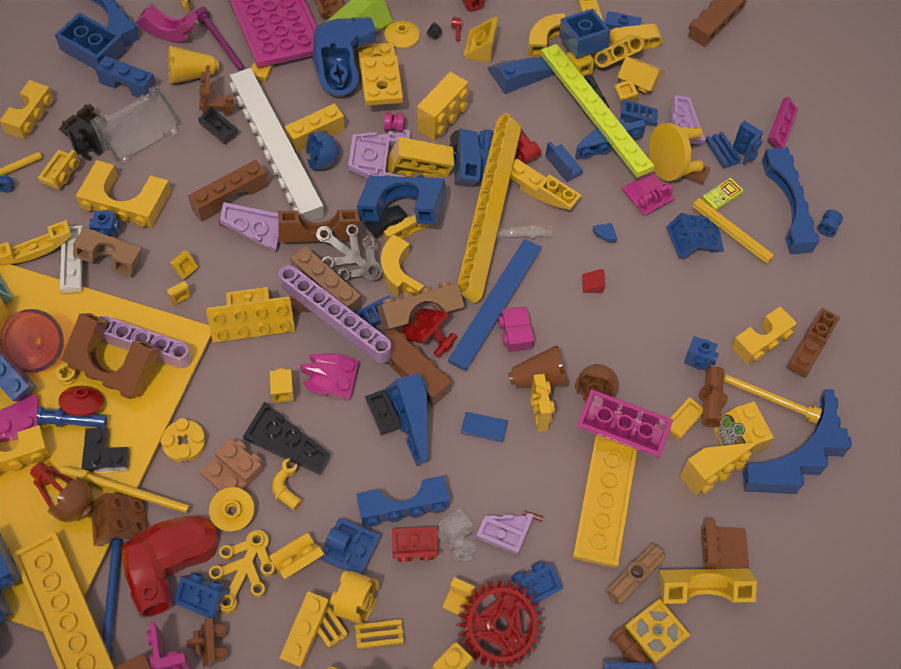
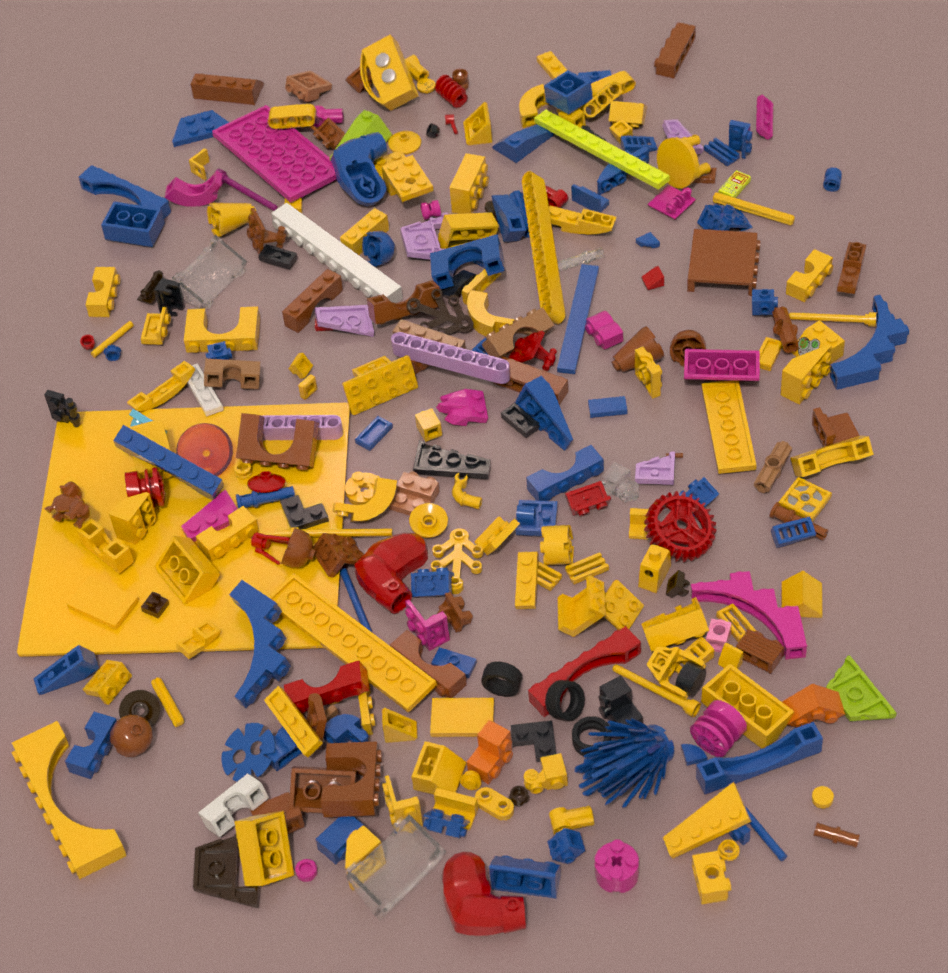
camera: 10 degrees left, 10 degrees down
blue arch [95,56,157,101] -> none
blue arch [762,147,819,255] -> none
none -> yellow arch [332,478,397,522]
none -> blue tile [355,416,393,451]
none -> dark orange panel [687,229,761,296]

